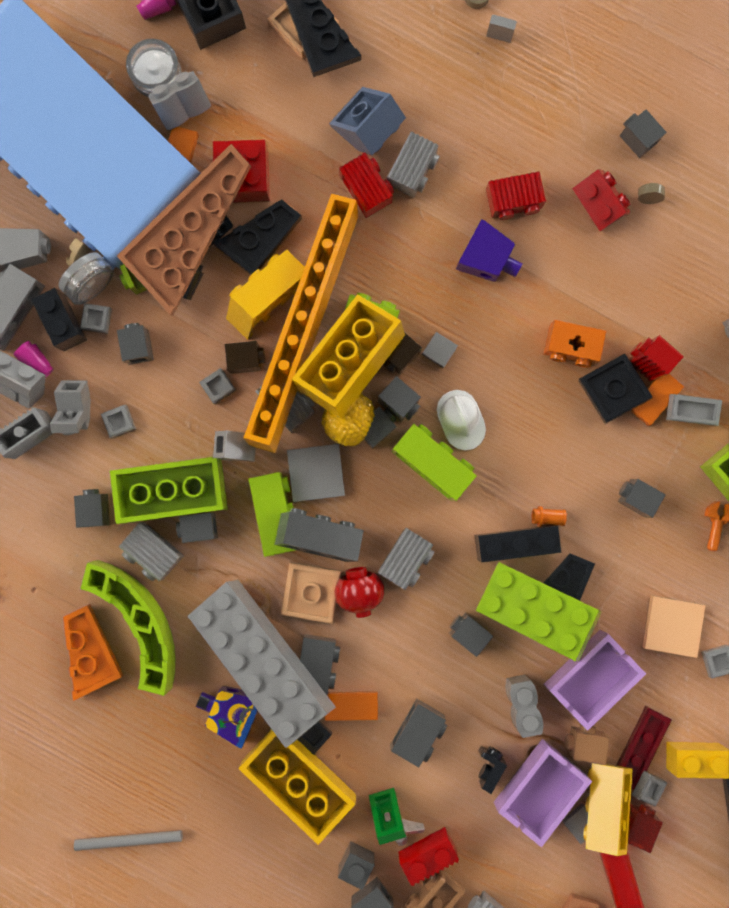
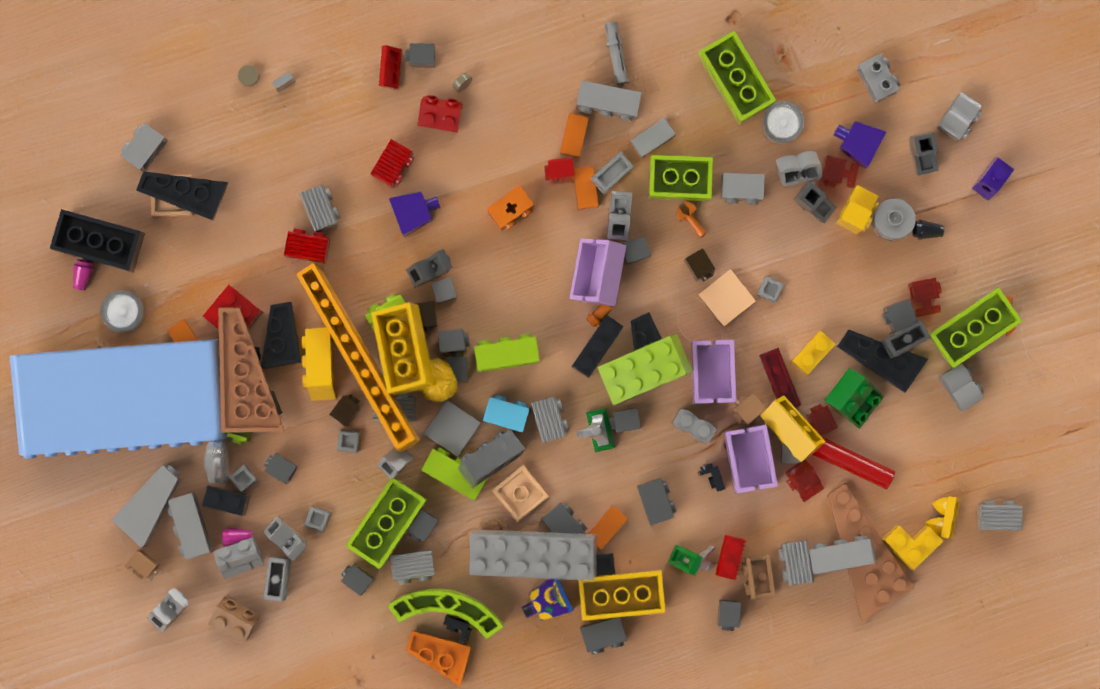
camera: 50 degrees left, 0 degrees up
tan tile [66,238,91,267] -> none
light grey brick [148,71,212,130] -> none
sand blue slope [329,87,406,155] -> none
red plant [334,567,385,618] -> none
dark grey brick [338,841,375,890] -> none
white piece [437,390,486,451] -> none
black tile [579,354,653,425] -> none
light grey tile [632,771,667,806] -> none
none -> red plate [379,45,402,90]
none -> dark grey brick [406,249,453,288]
none -> black bracket [443,615,472,644]
none -> medium azure brick [483,394,530,433]
none -> orange tile [560,113,589,158]
none -> lavender piece [569,238,626,306]
none -> piece [577,408,615,452]
none -> dark grey brick [580,617,627,655]
none -> light grey brick [607,191,632,240]
none -> dark brown brick [684,248,715,282]
none -> clear red brick [784,460,824,502]
none -> green slope [824,368,884,429]

